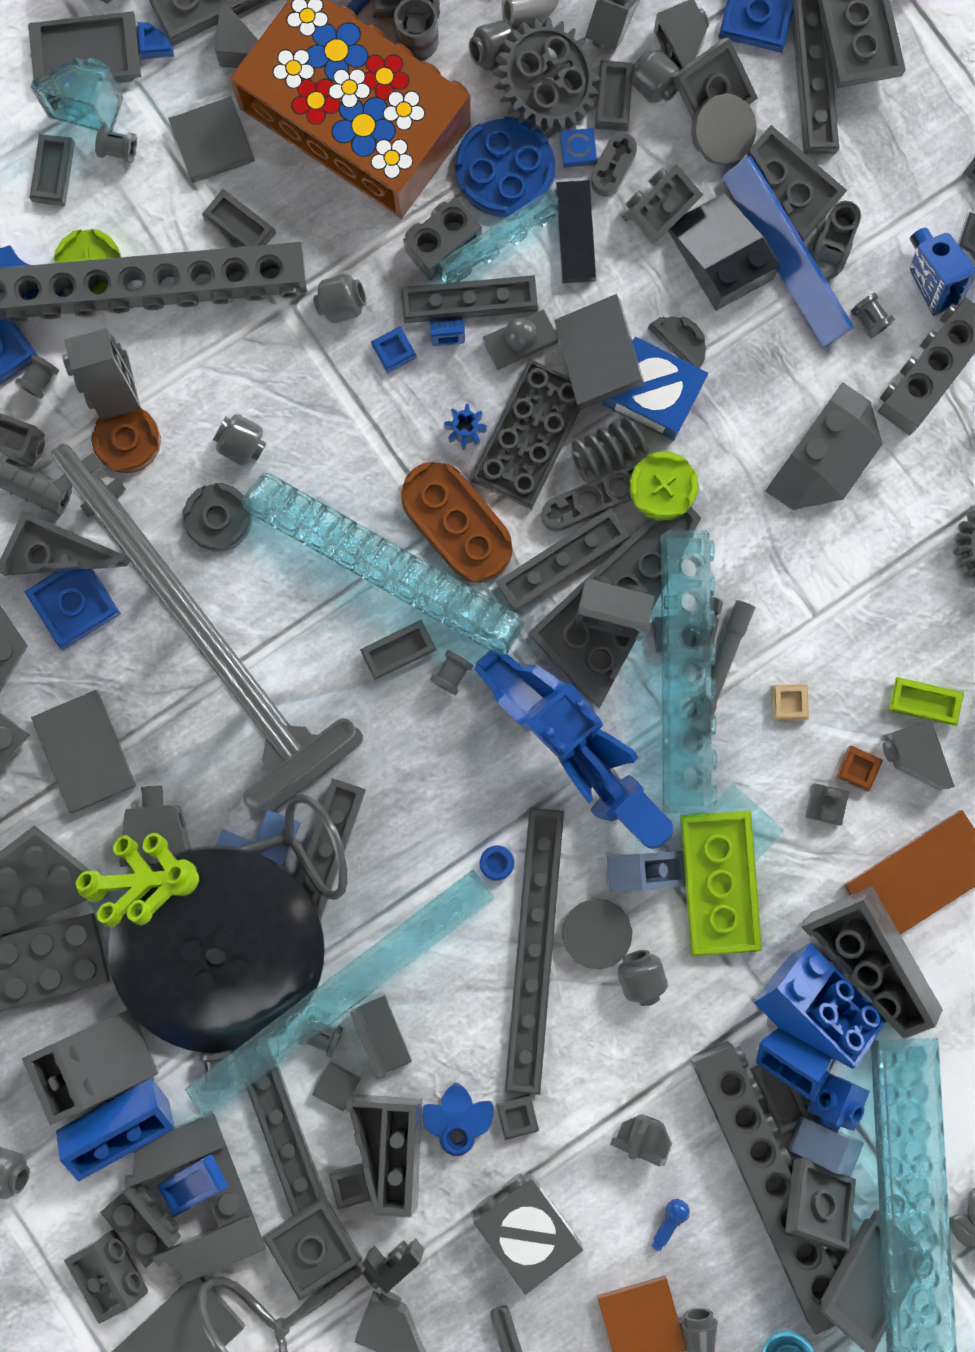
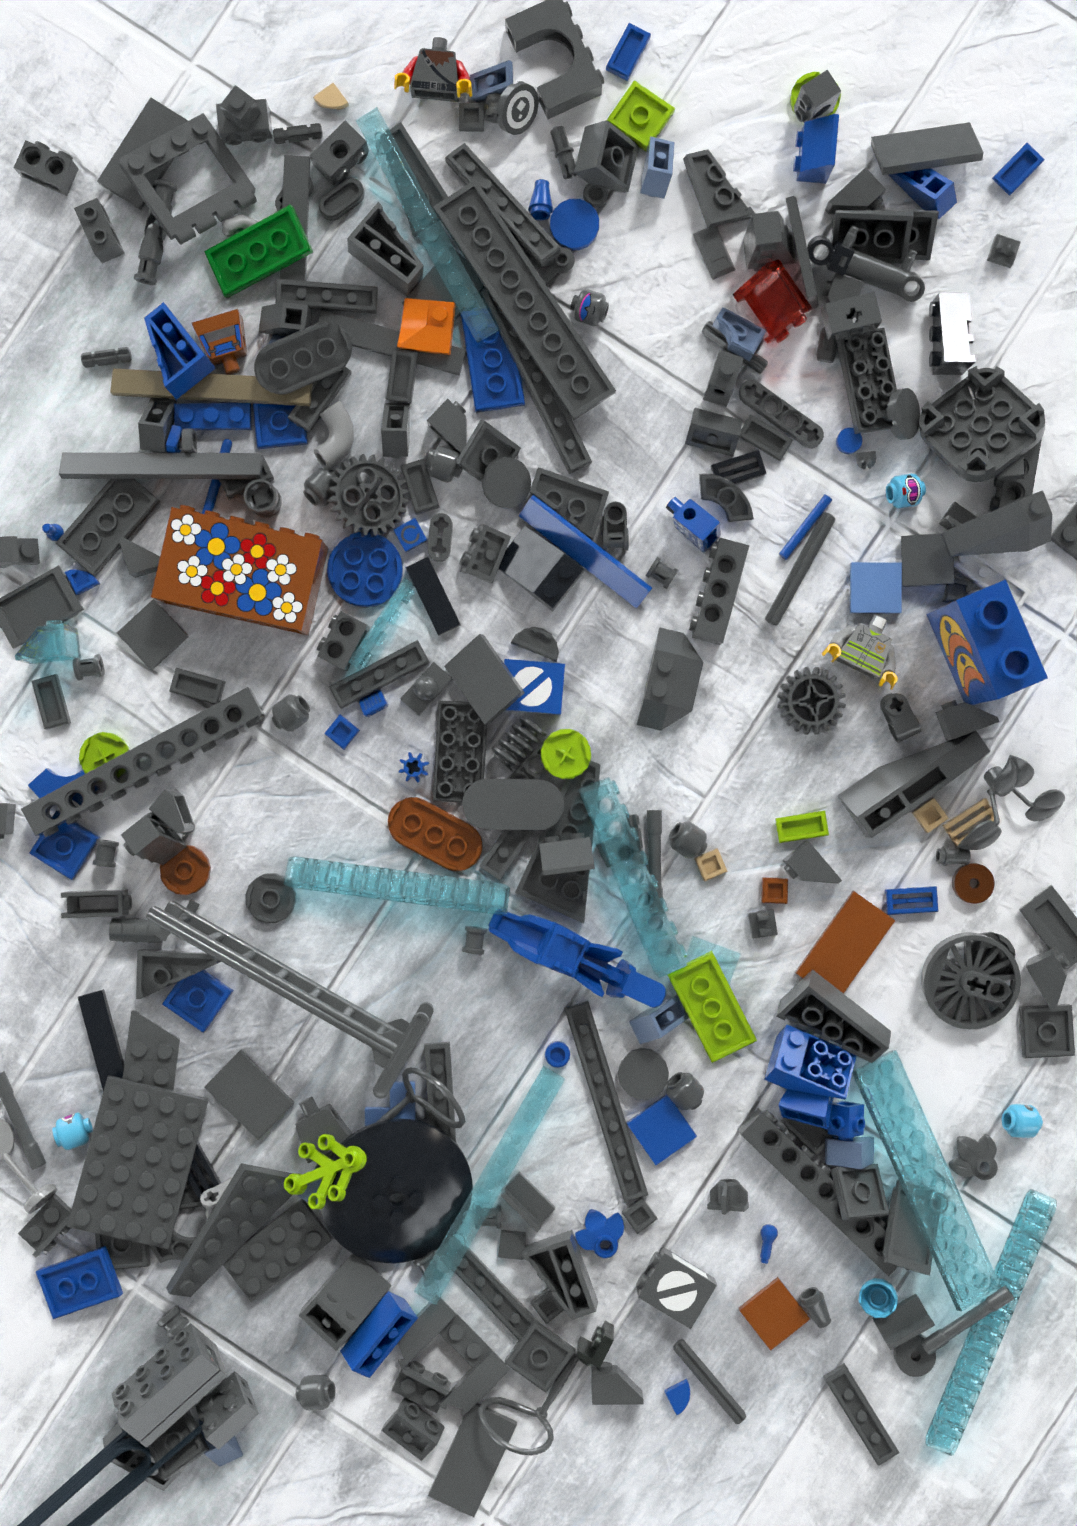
camera: 20 degrees left, 5 degrees up
blue tile [157,1154,228,1218] -> none
dark grey head [213,414,266,465] -> none
dark grey tile [360,619,437,680] -> none
none -> dark grey tile [149,789,195,833]
none -> dark grey tile [462,779,564,830]
none -> blue tile [626,1094,697,1165]
none -> dark grey head [669,821,707,859]

